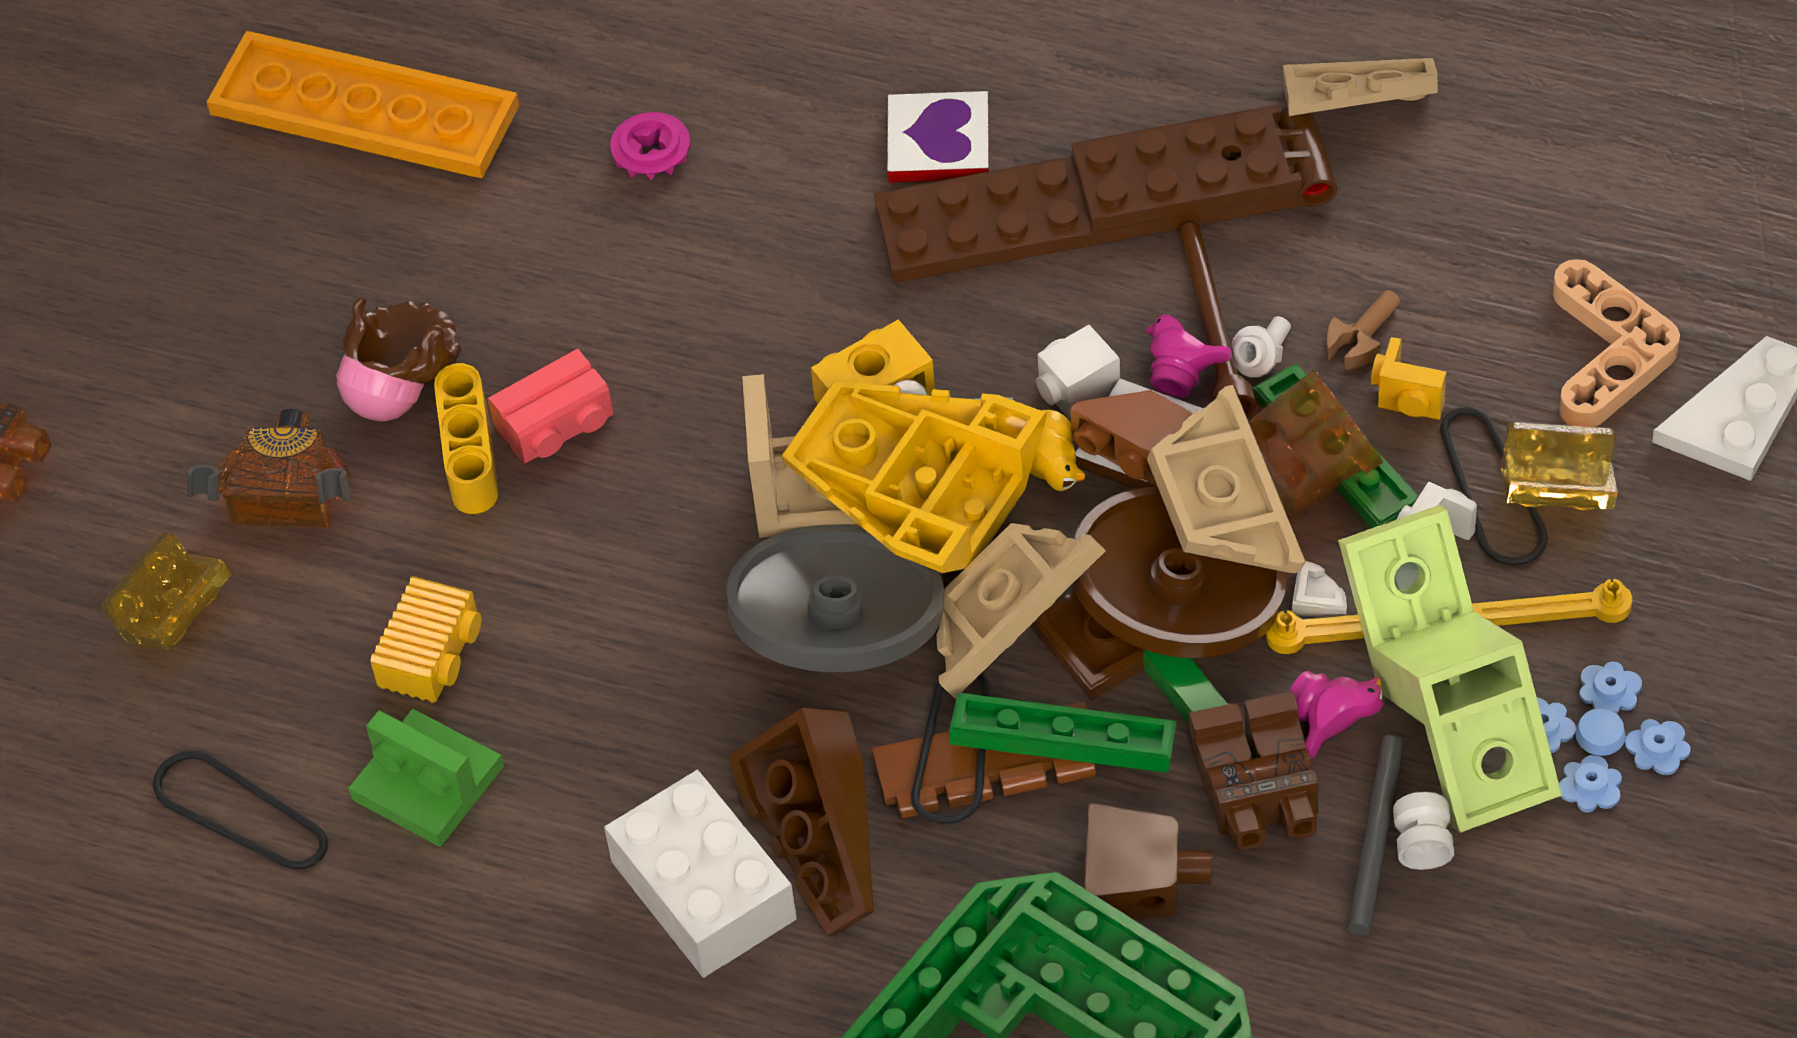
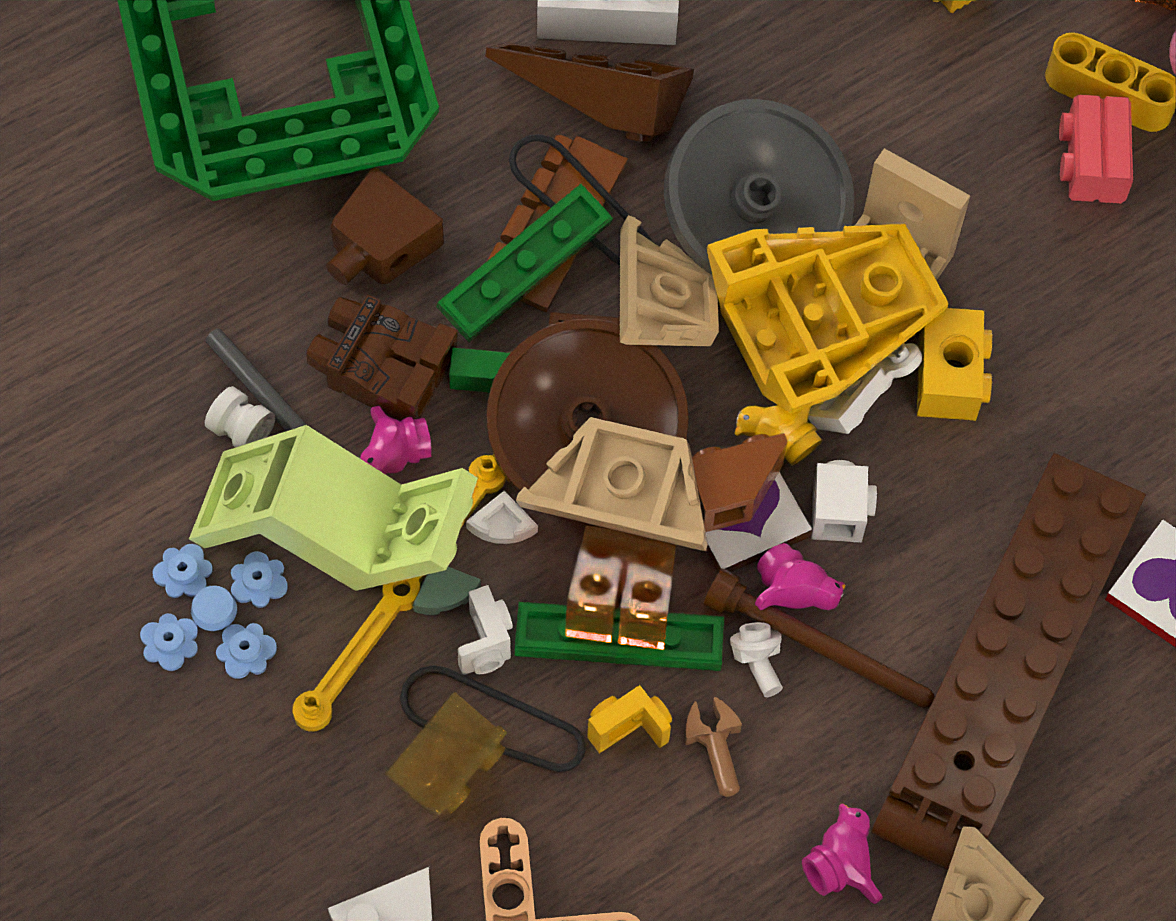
camera: 120 degrees right, 10 degrees up
none -> dark pink animal [802,803,883,904]

